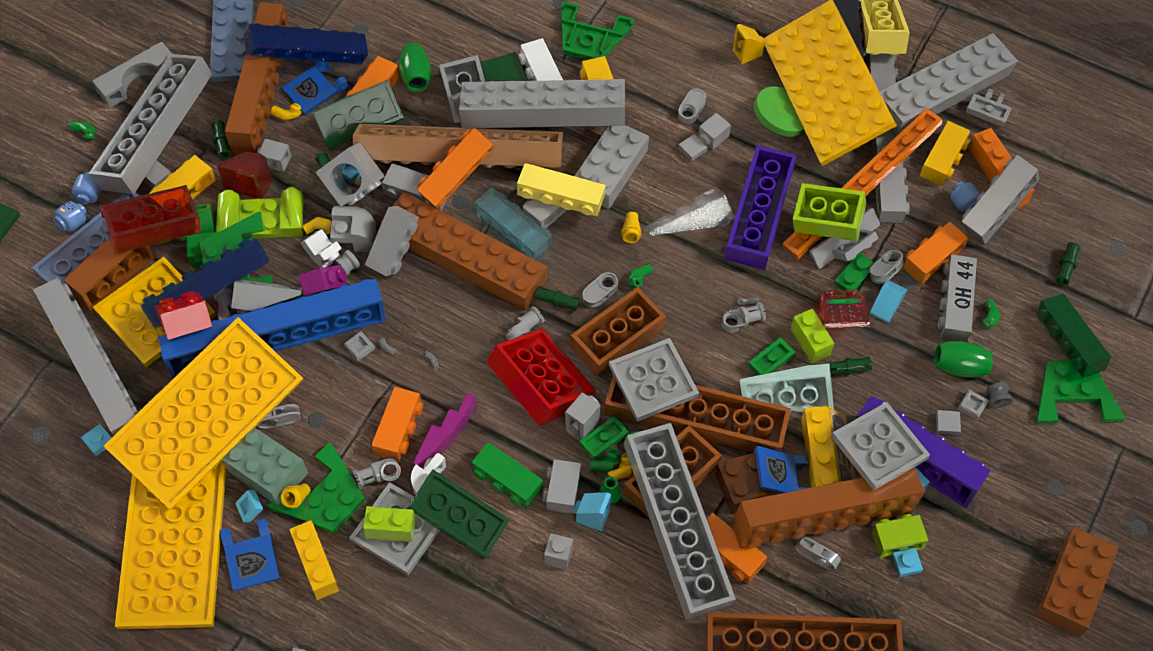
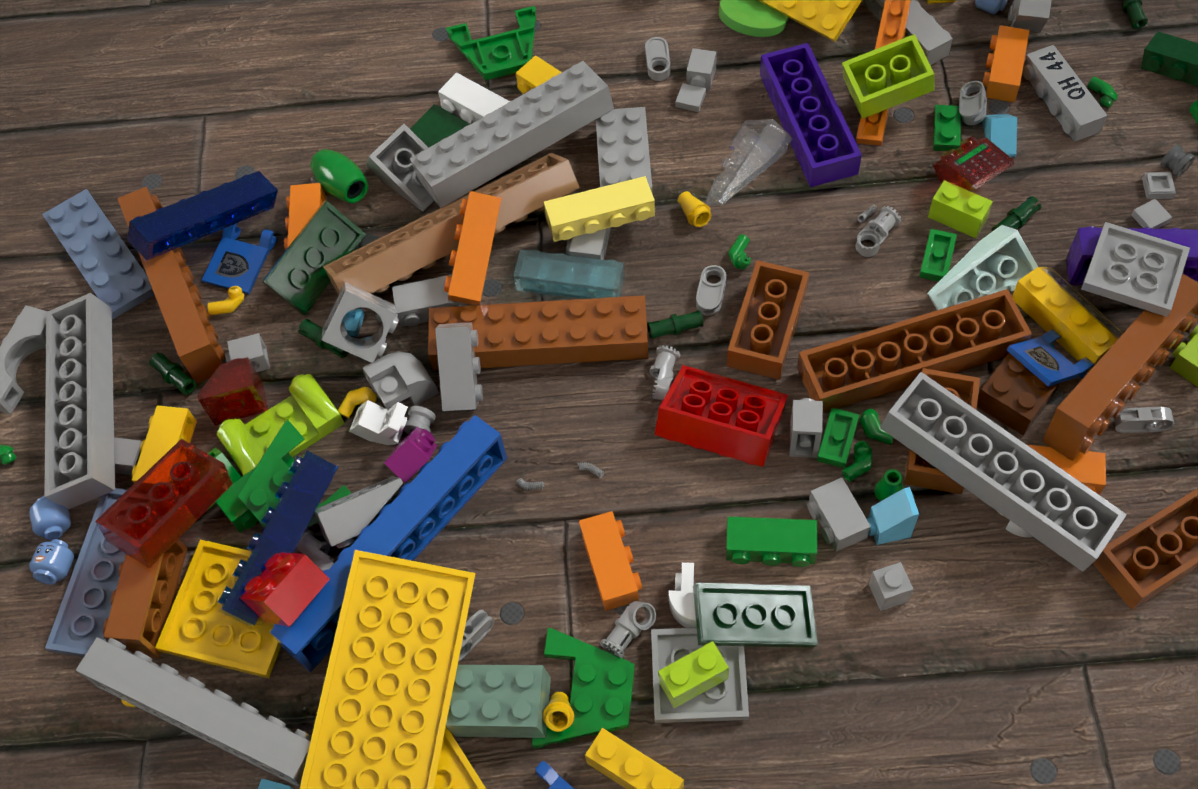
camera: 25 degrees left, 0 degrees up
medium azure plate [235,490,263,522] -> none
light grey tile [344,331,375,361] -> none
magenta slope [413,393,476,469] -> none
yellow arm [608,453,633,481] -> none
light grey plate [609,338,699,421] -> none
light grey bracket [810,208,880,269] -> none
green piece [933,341,993,378] -> none

